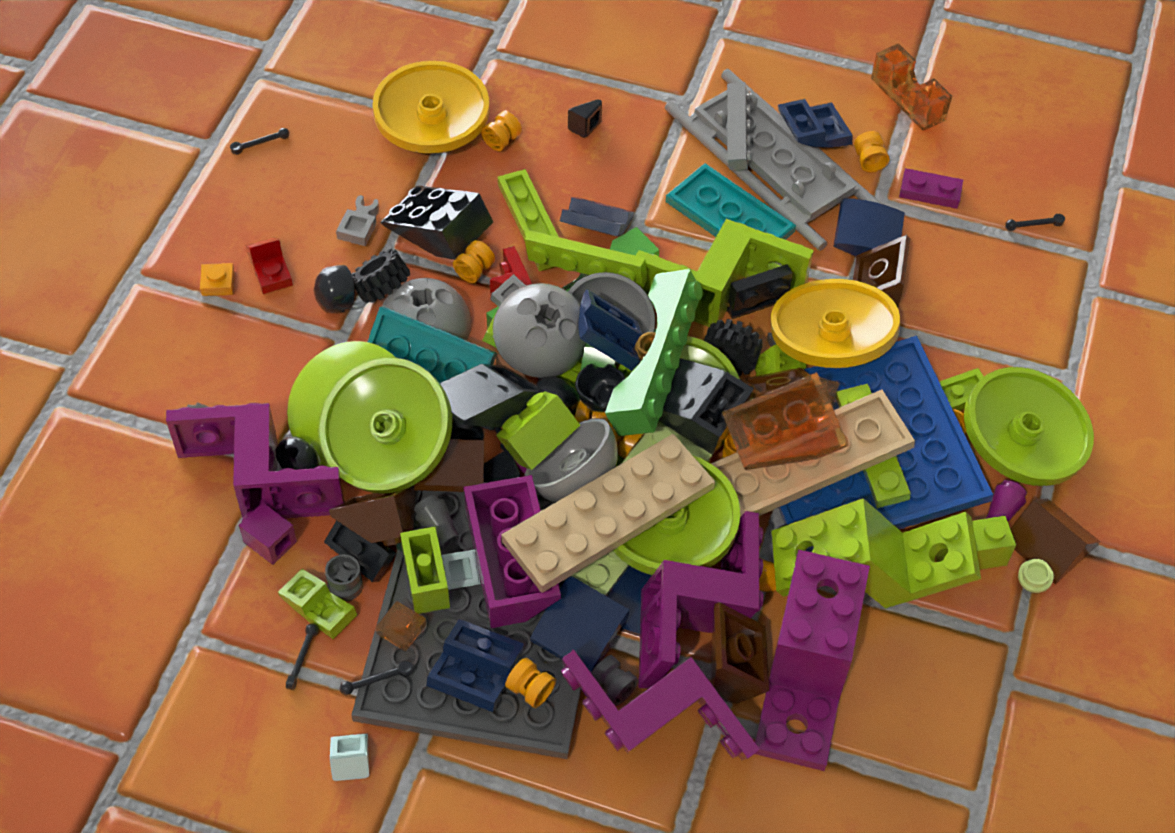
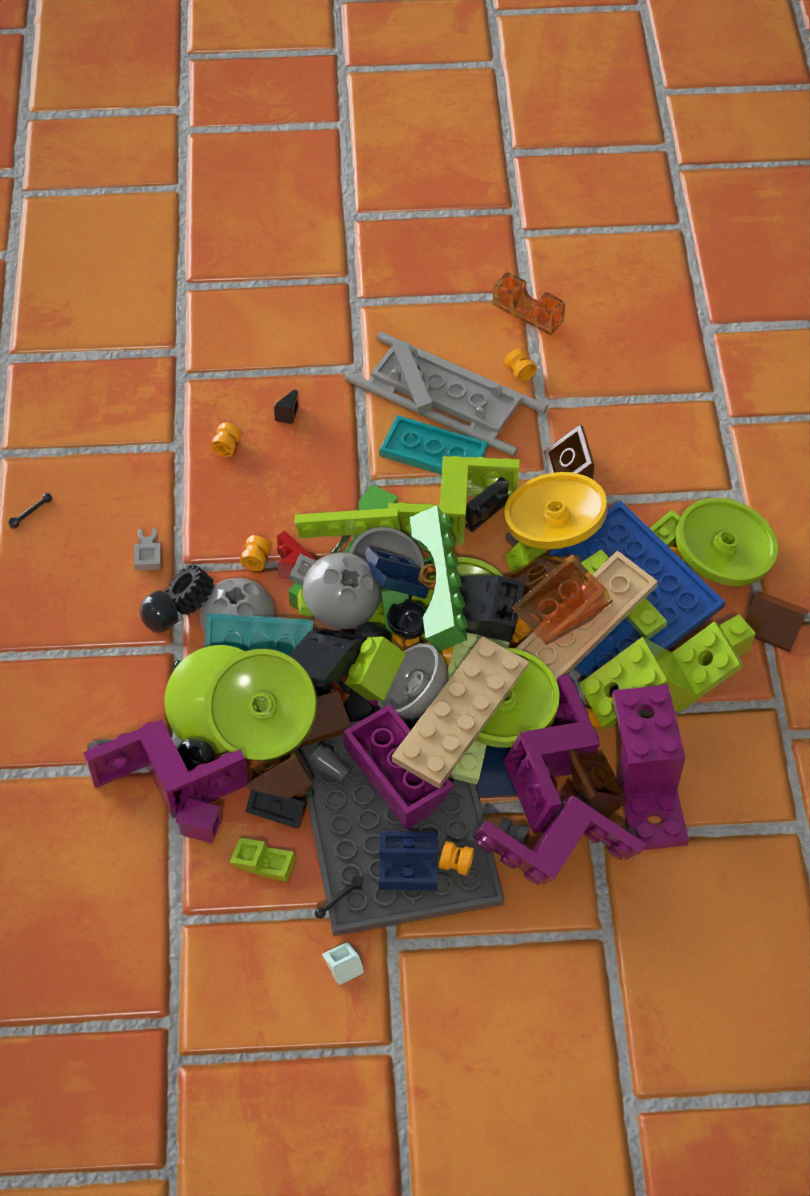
camera: 20 degrees left, 0 degrees up
light orange plate [200,263,234,296] -> none
red slope [246,237,293,294] -> none
black hinge [286,623,319,690] -> none
dark grey wheel [325,554,363,601] -> none
yellow dish [373,61,489,153] -> none
clear orange plate [375,601,426,651] -> none
black slope [381,185,493,260] -> none
lime brick [400,527,450,615] -> none
light aqua slope [441,549,481,590] -> none
lime plate [498,169,559,271] -> none
dark blue slope [530,576,630,673] -> none
dark blue slope [560,197,634,236] -> none
black tyre [703,319,763,376] -> none
dark blue slope [778,99,853,147] -> none
dark blue slope [833,198,905,257] -> none
magenta plate [899,168,963,209] -> none
magenta cone [985,480,1027,522] -> none
black hinge [1005,214,1065,231] -> none
yellowish green plate [1018,559,1054,593] -> none

